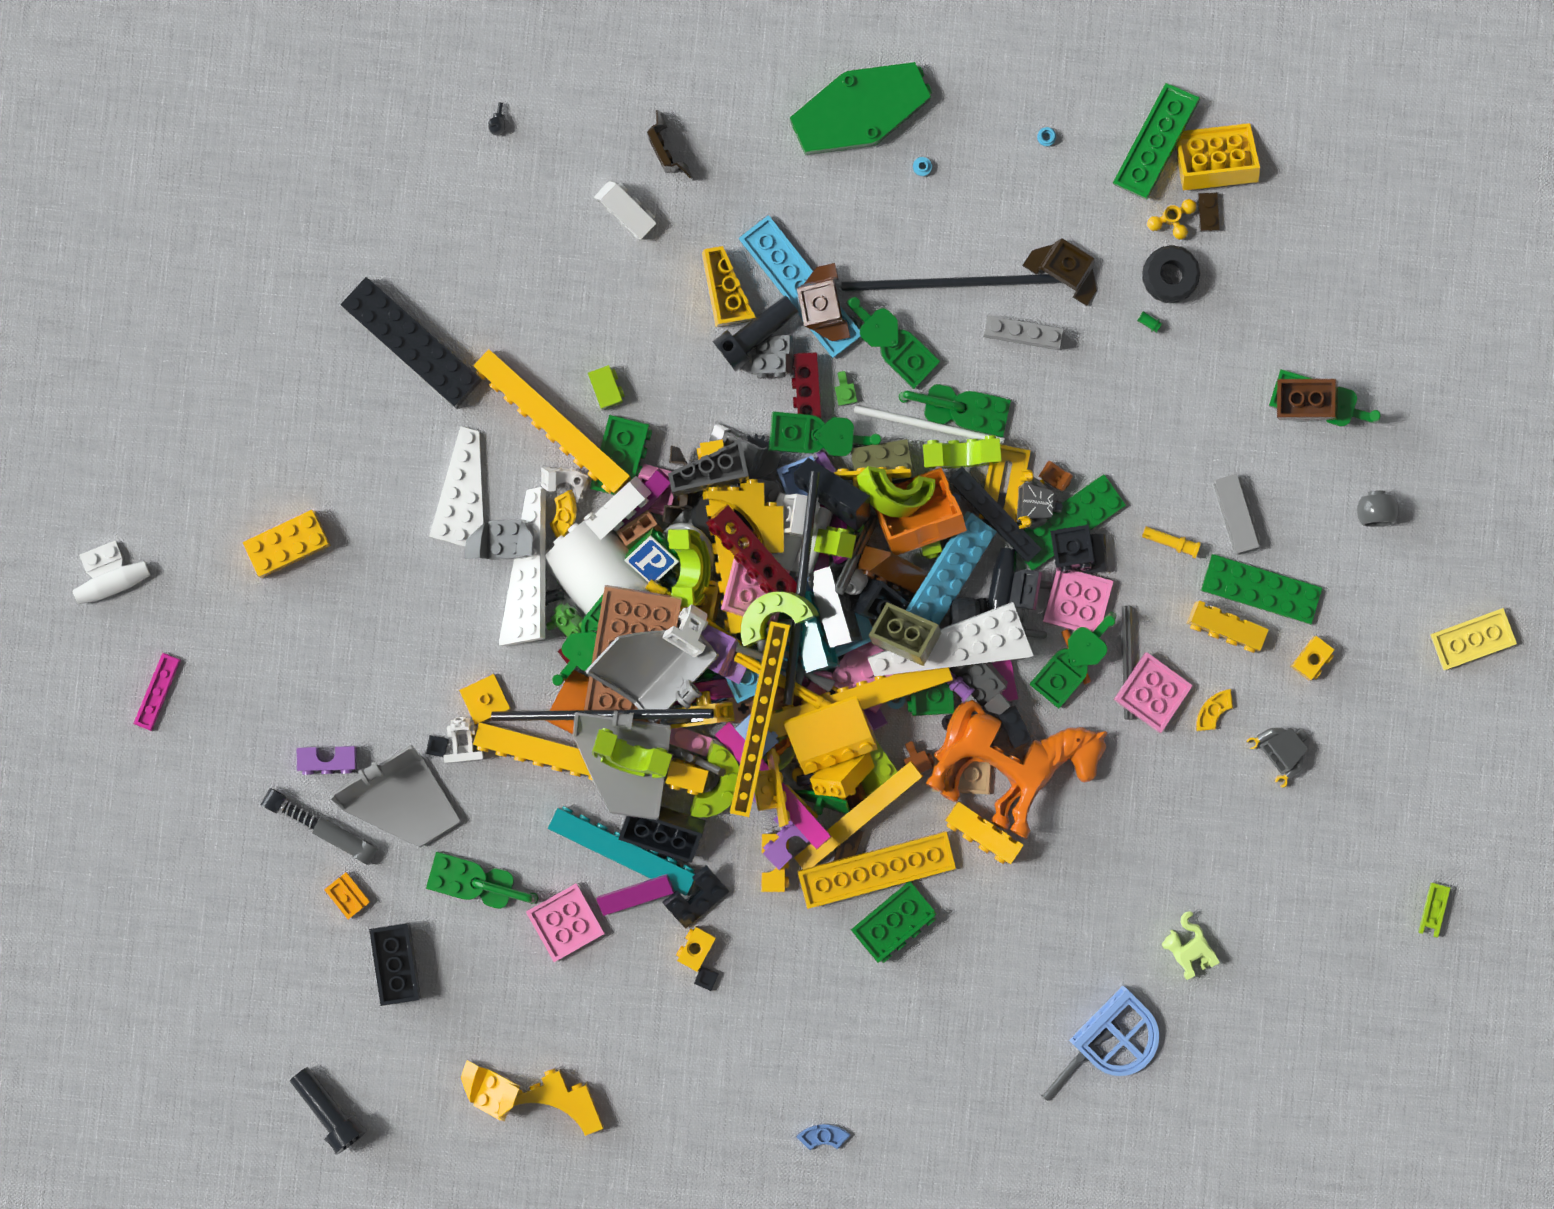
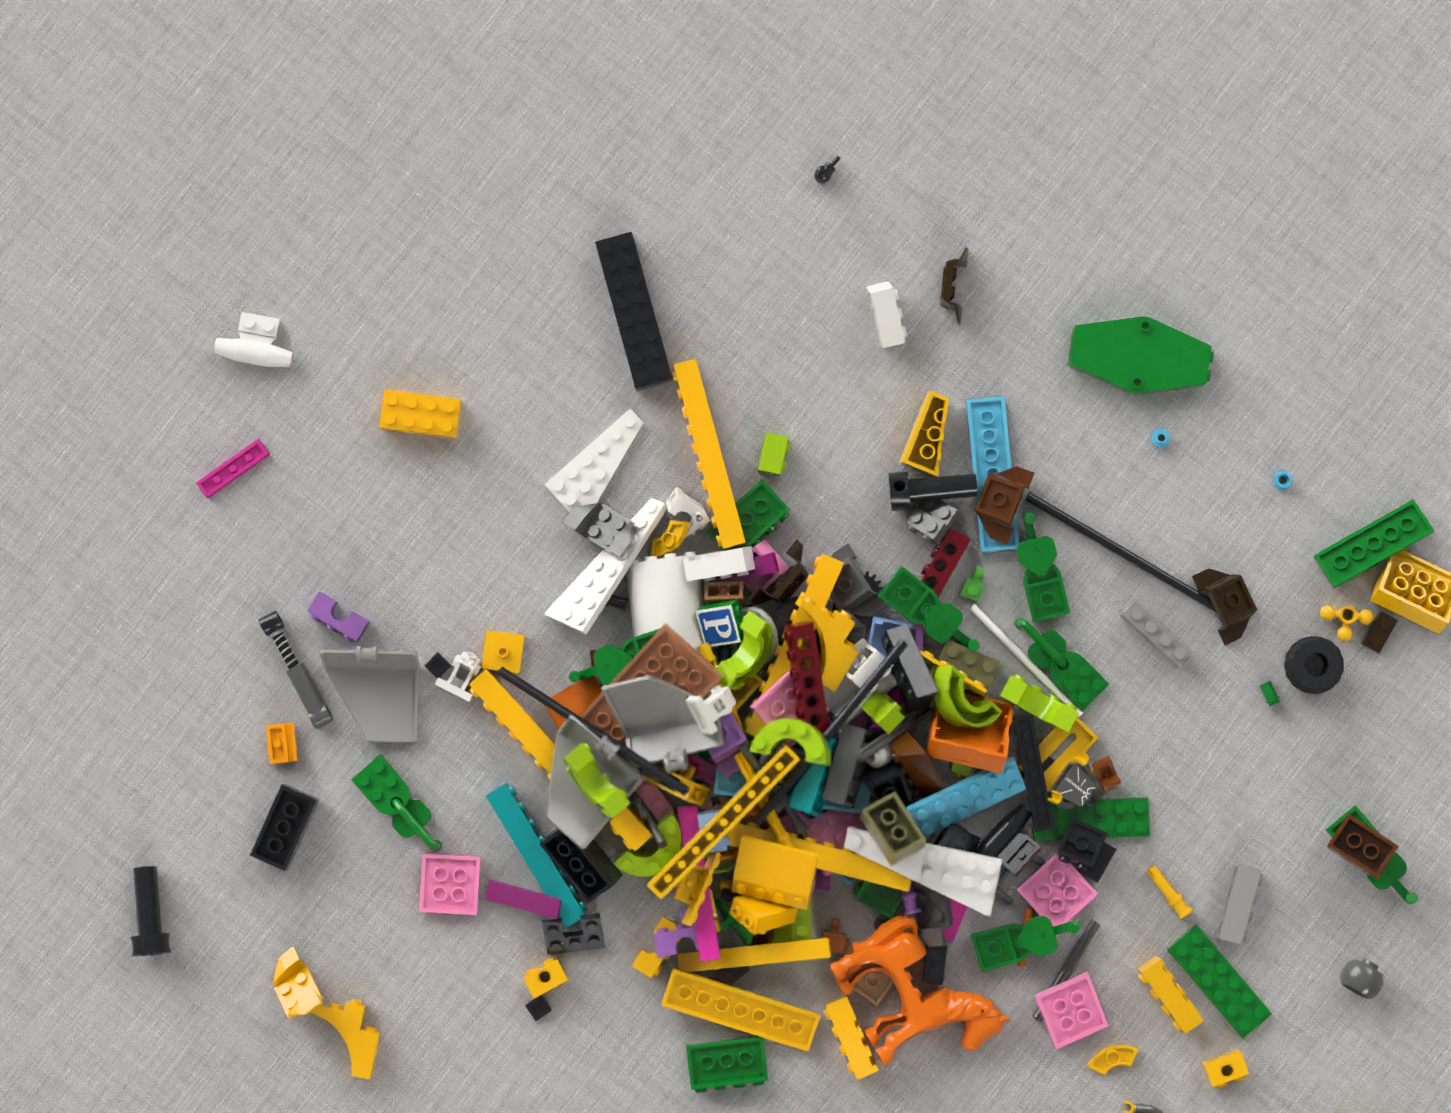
camera: 30 degrees right, 0 degrees up
bright green brick [546,603,593,637] -> none
dark grey wedge [668,439,749,497] -> none

